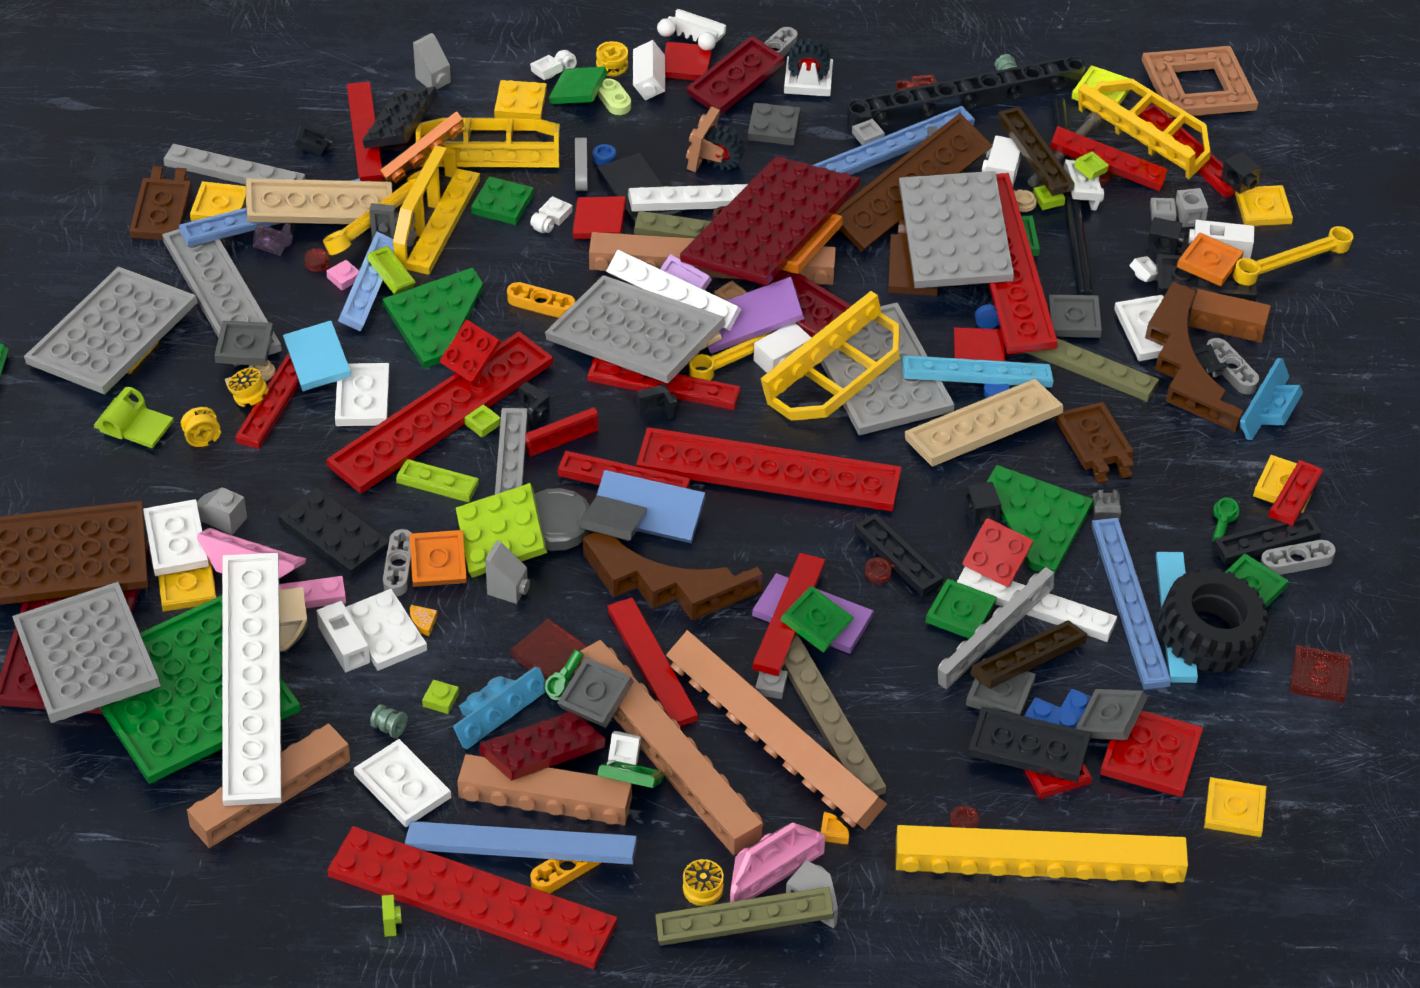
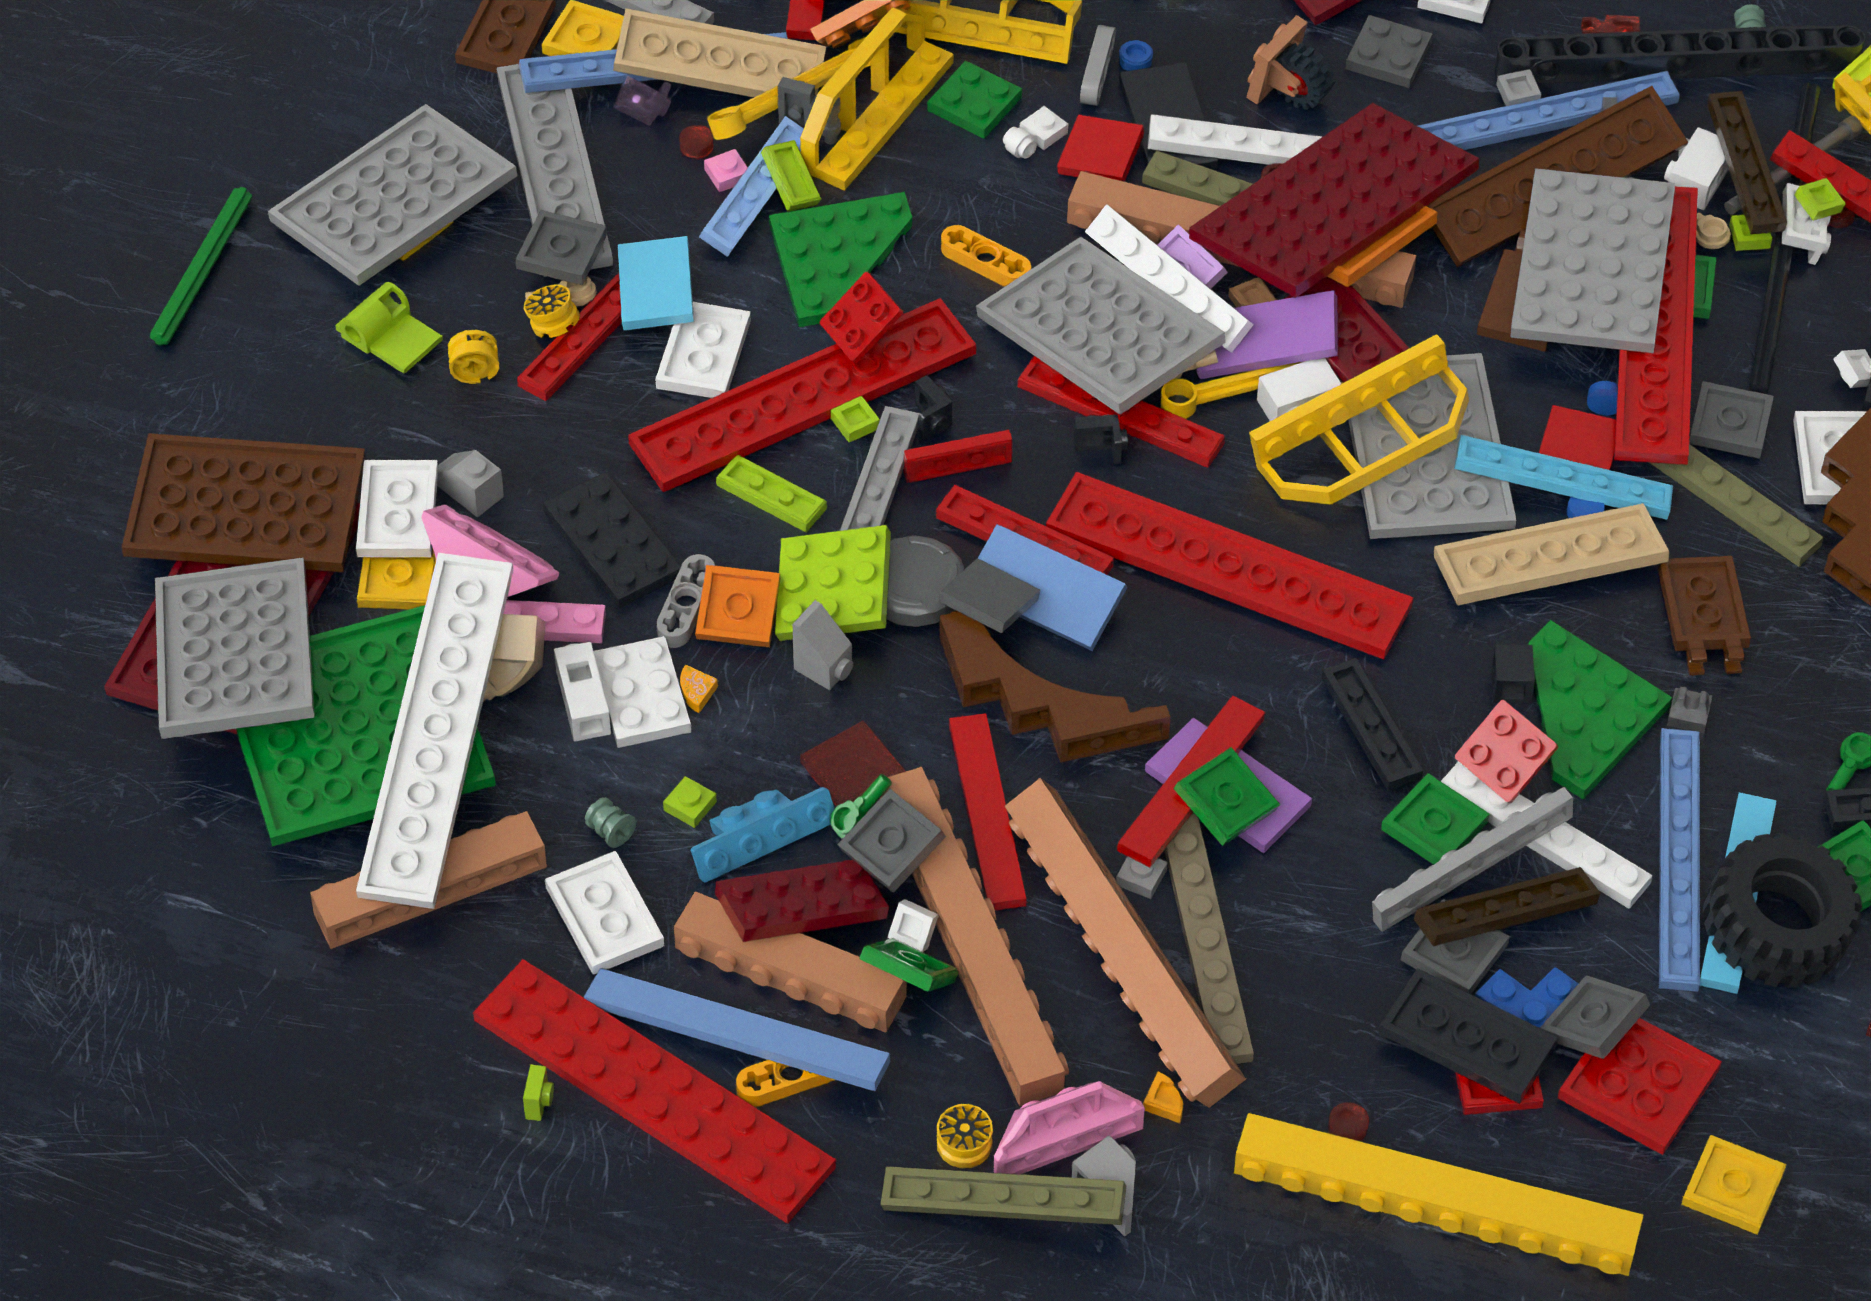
camera: 15 degrees right, 5 degrees up
clear red tile [865,557,892,584] -> none

